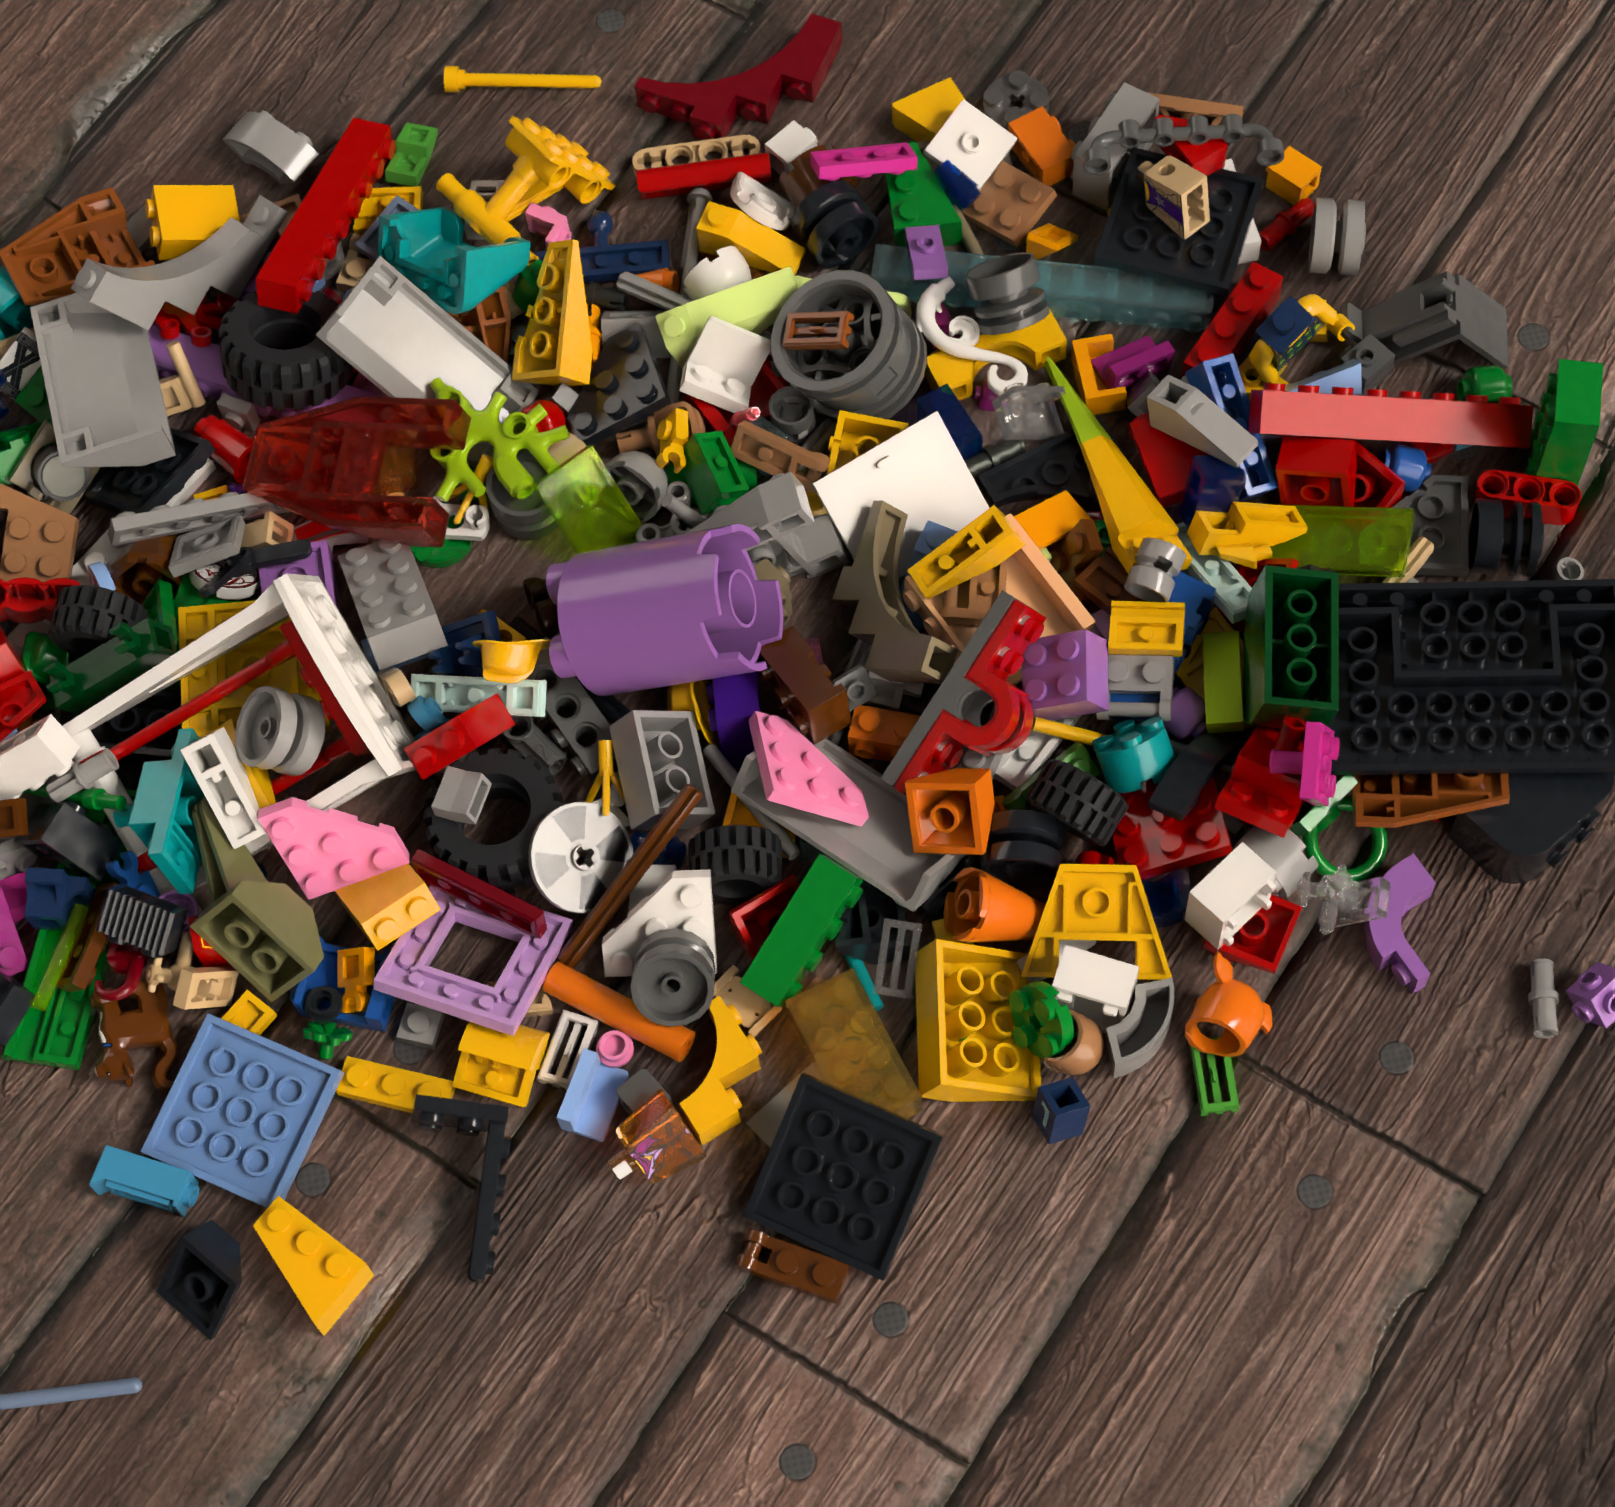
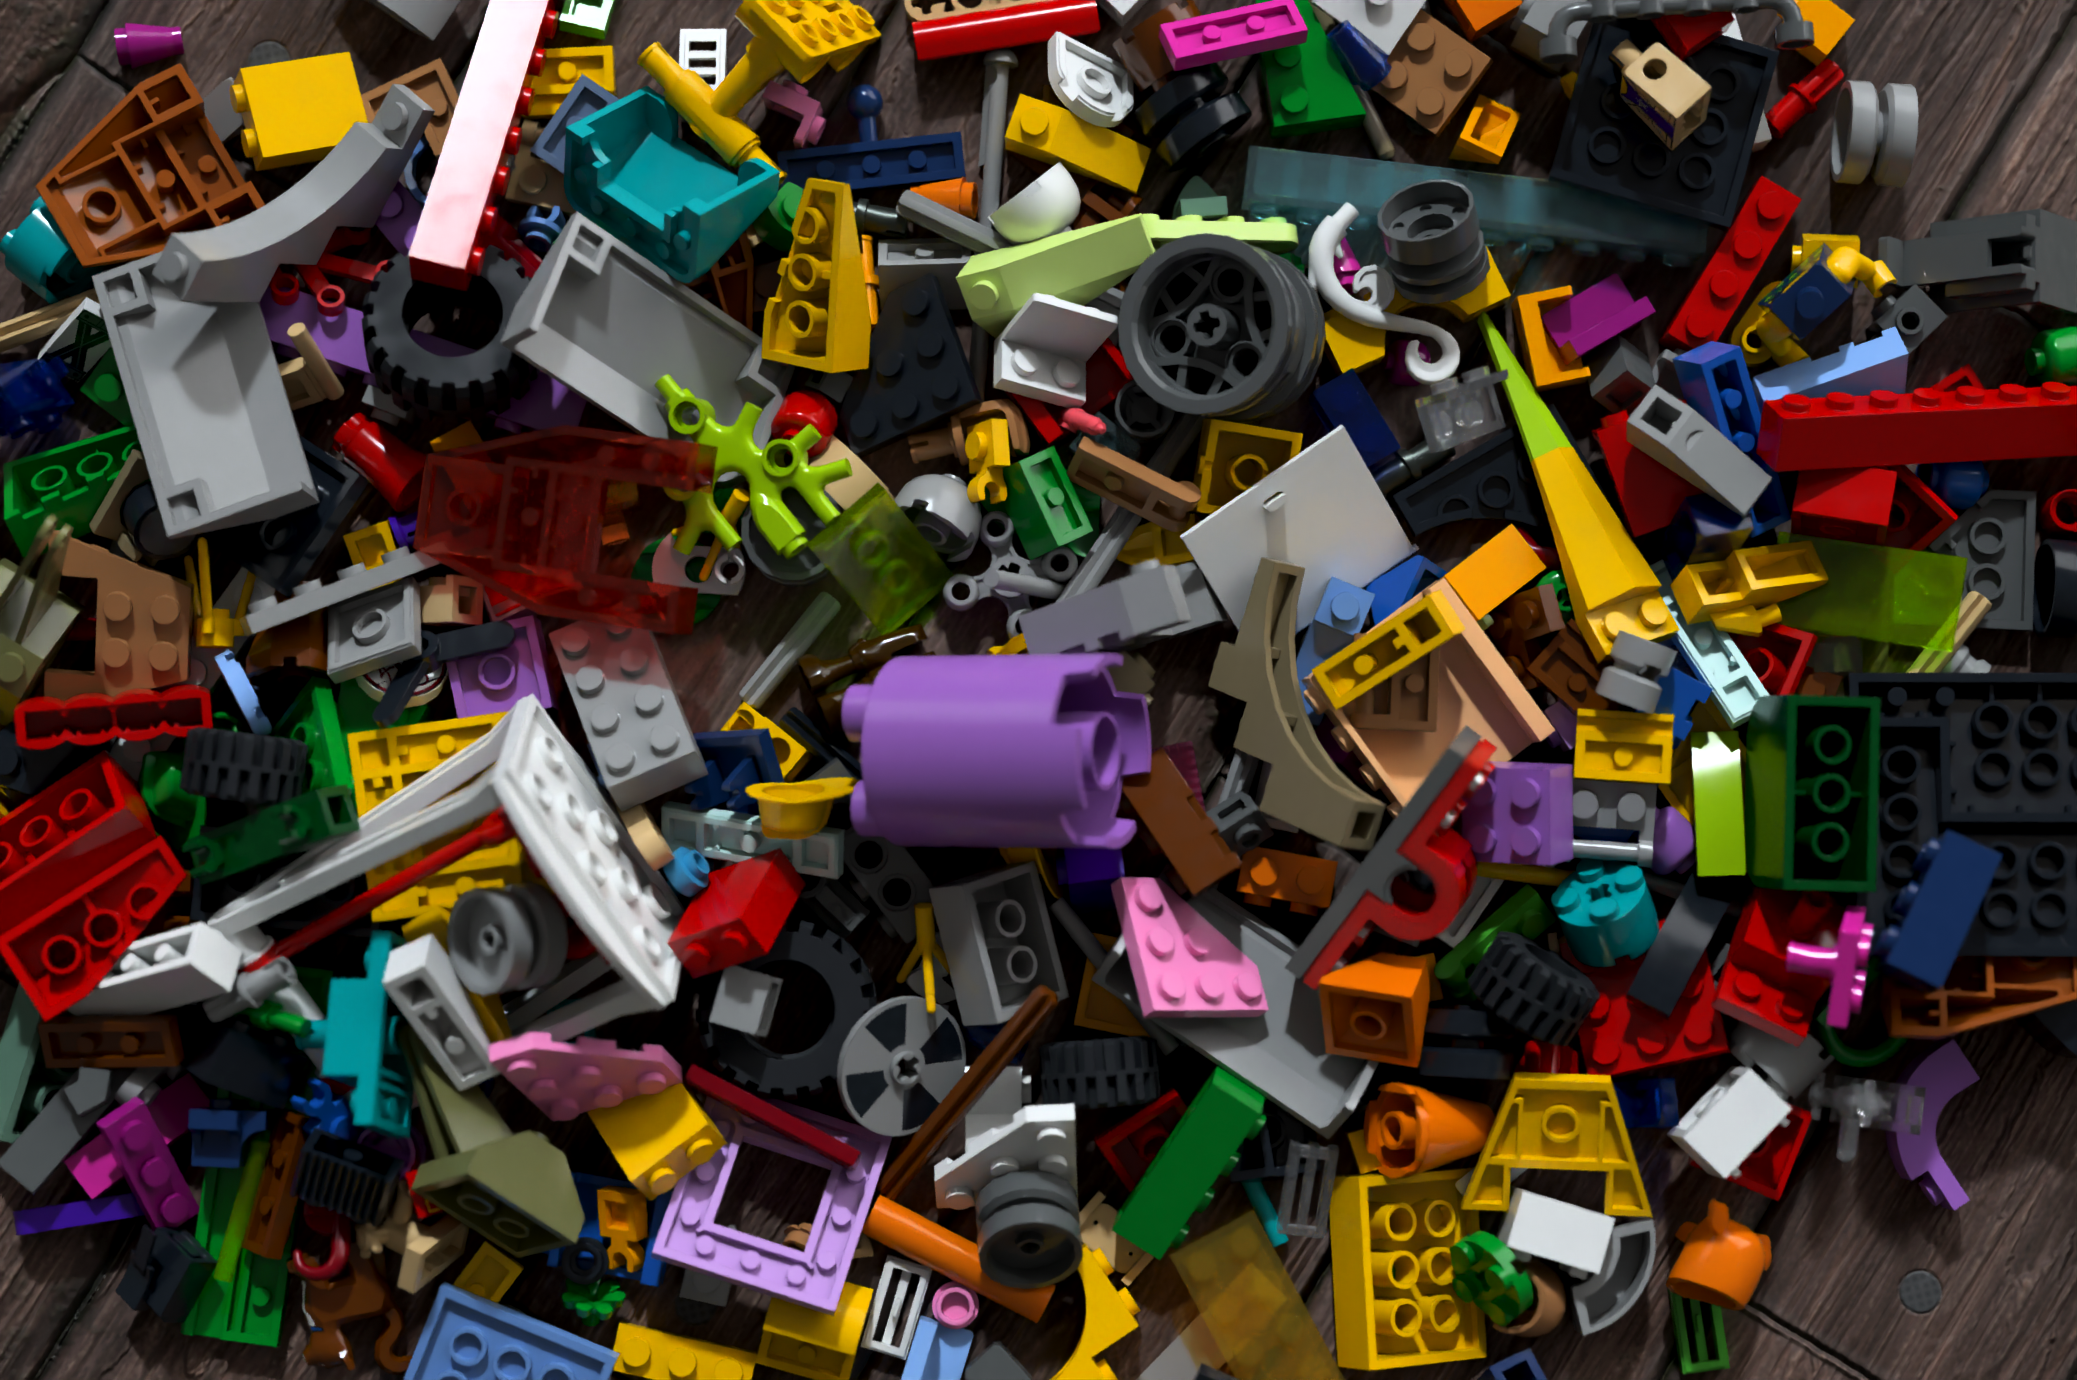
camera: 10 degrees left, 20 degrees up
dark orange tile [782,311,854,350] -> none
medium lavender plate [905,225,948,280] -> none
none -> magenta cone [114,23,184,69]
none -> yellow plant [183,537,256,648]
none -> light grey axle [739,591,841,710]
none -> dark blue brick [1872,830,2003,995]

